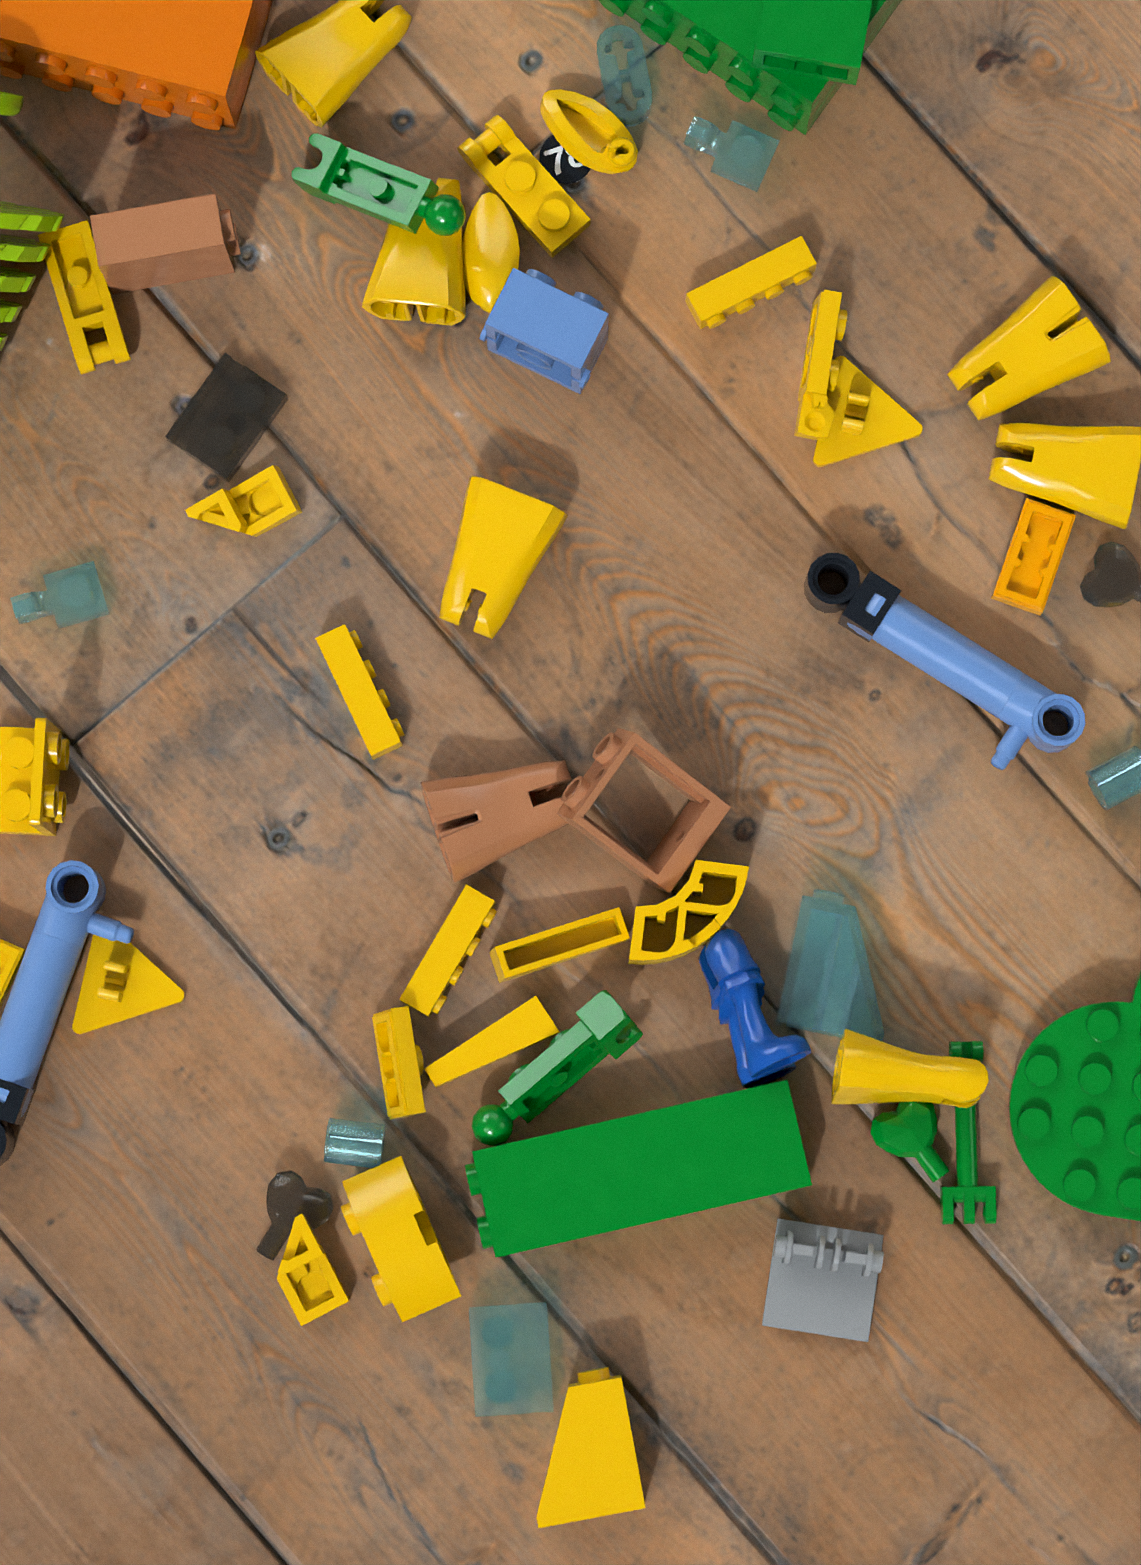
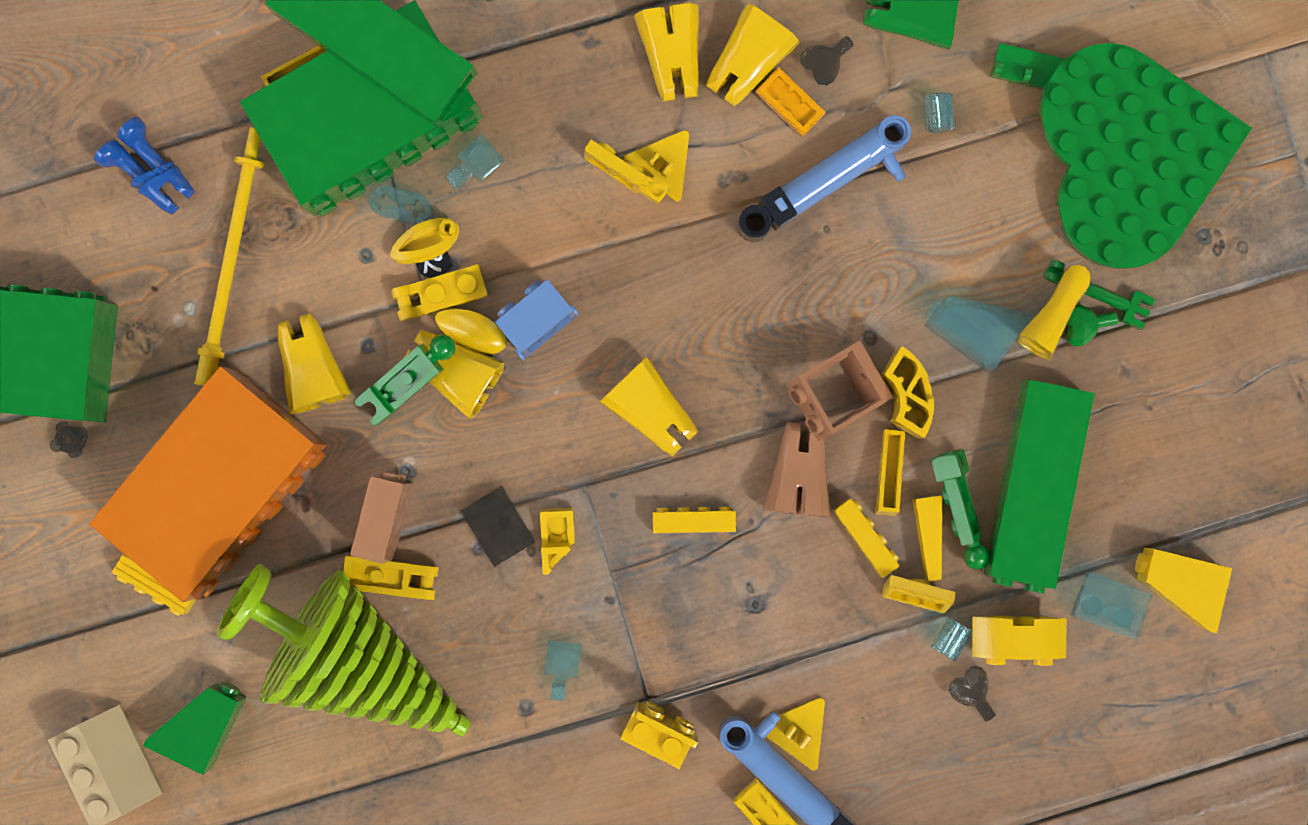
camera: 65 degrees left, 5 degrees up
yellow slope [277,1213,350,1326] -> none
yellow piece [685,236,817,329] -> none
blue piece [698,929,811,1088] -> none
light grey hinge [762,1218,884,1342] -> none

